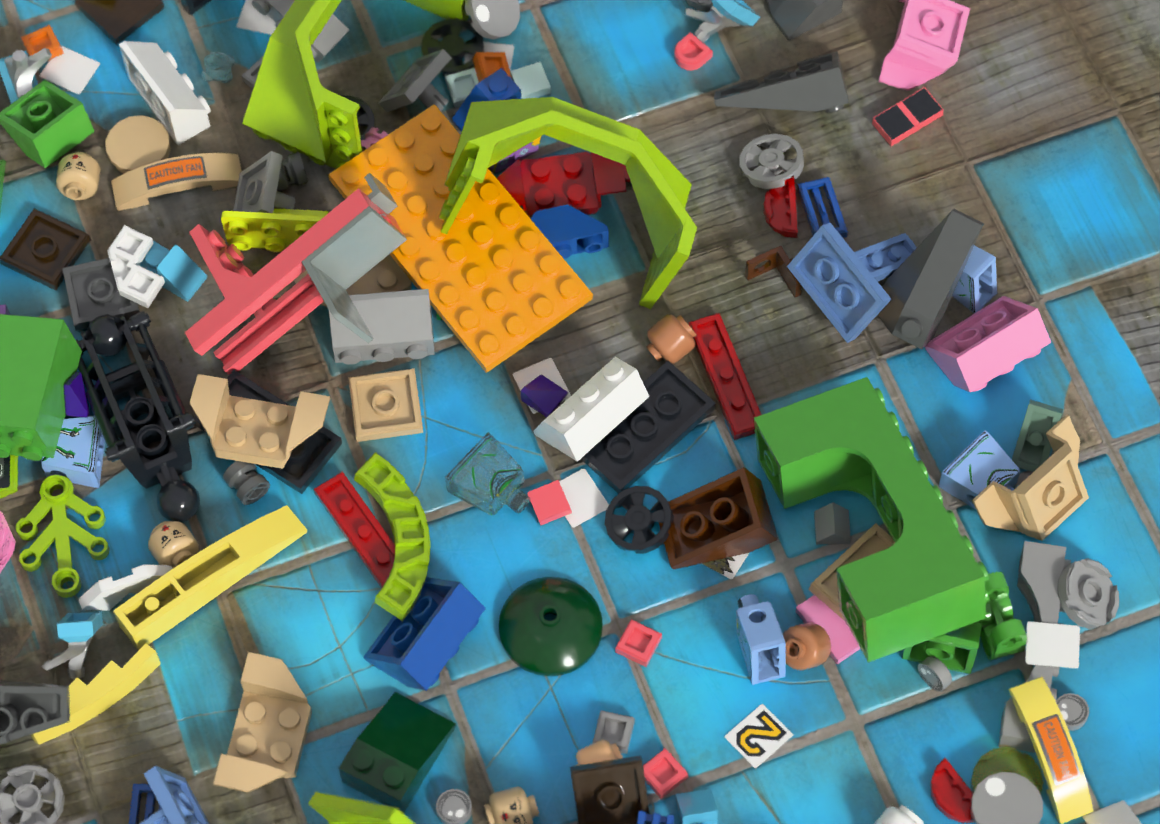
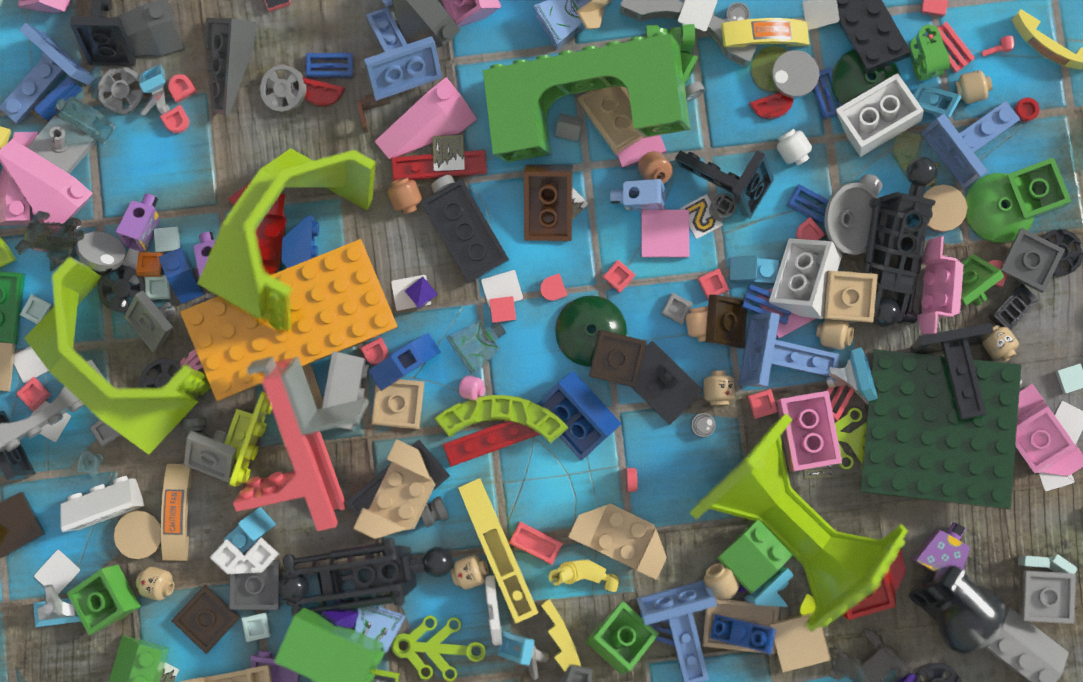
camera: 75 degrees left, 20 degrees up
orange tile [21,25,64,61] -> none
dark green slope [339,692,456,814] -> none
white slope [533,357,649,461] -> none
black piece [605,486,674,554] -> none
none -> medium lavender torso [116,193,160,252]
none -> coral tile [168,74,197,103]
none -> light aqua tile [241,612,271,642]
none -> coral tile [360,337,389,366]
none -> blue slope [368,333,441,391]
none -> bright pink wedge [375,77,477,160]
none -> light grey tile [431,175,455,194]
none -> sticker [433,135,465,171]
none -> bright pink piece [459,375,485,401]
none -> coral tile [509,522,563,565]
none -> coral tile [541,273,568,301]
none -> light yellow arm [549,559,619,592]
none -> bright green slope [585,601,659,674]
none -> dark brown tile [588,330,647,388]
none -> coral tile [626,468,637,492]
none -> black piece [631,341,704,425]
none -> bright pink tile [641,210,689,258]
none -> black piece [675,150,774,219]
none -> dark grey wheel [709,193,737,222]

